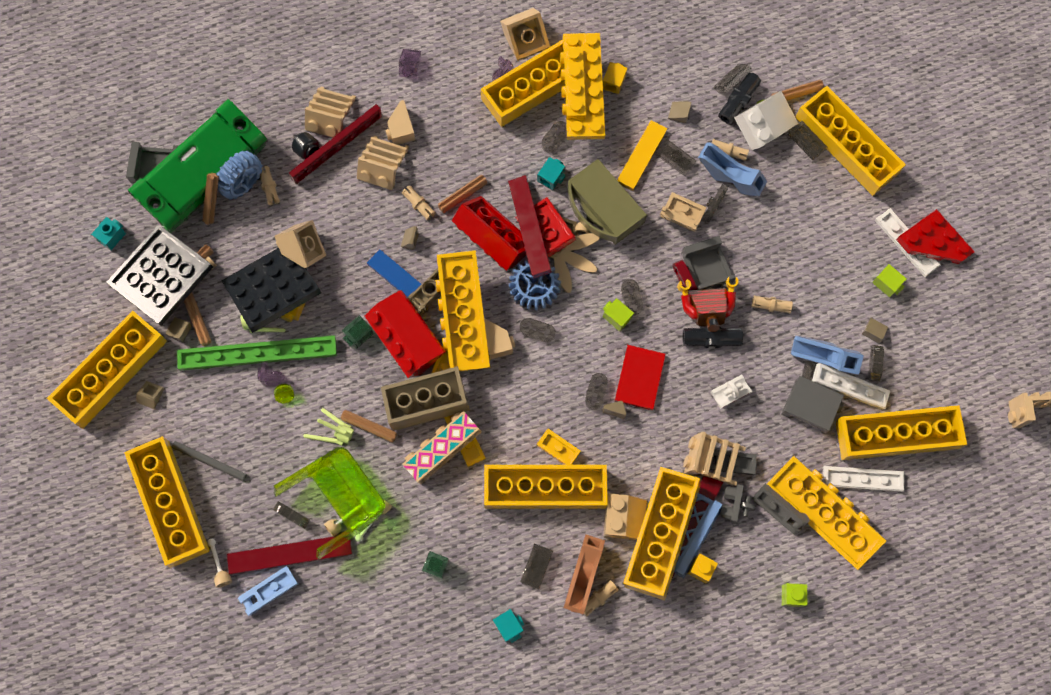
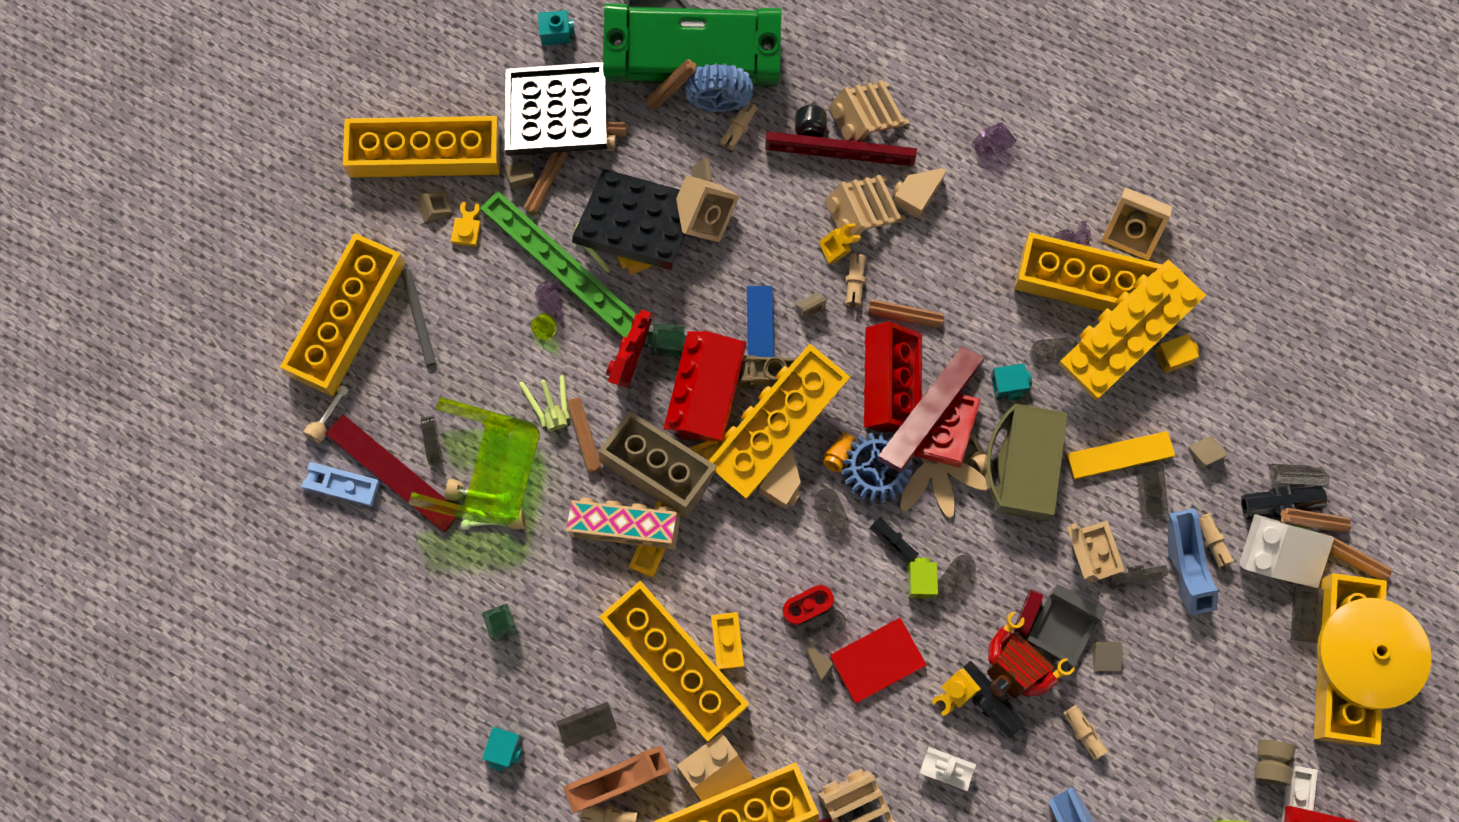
camera: 50 degrees right, 0 degrees up
none -> yellow plate [451,202,481,247]
none -> red plate [606,309,654,388]
none -> dark tan slope [691,157,712,182]
none -> red plate [782,585,834,625]
none -> yellow plate [819,223,861,264]
none -> light orange cone [823,432,856,473]
none -> black pin [869,517,919,566]
none -> yellow plate [932,668,981,716]
none -> dark tan slope [1092,642,1123,672]
none -> dark tan wheel [1254,739,1296,786]
none -> medium nougat axle [1280,508,1352,533]
none -> yellow dish [1317,598,1432,710]

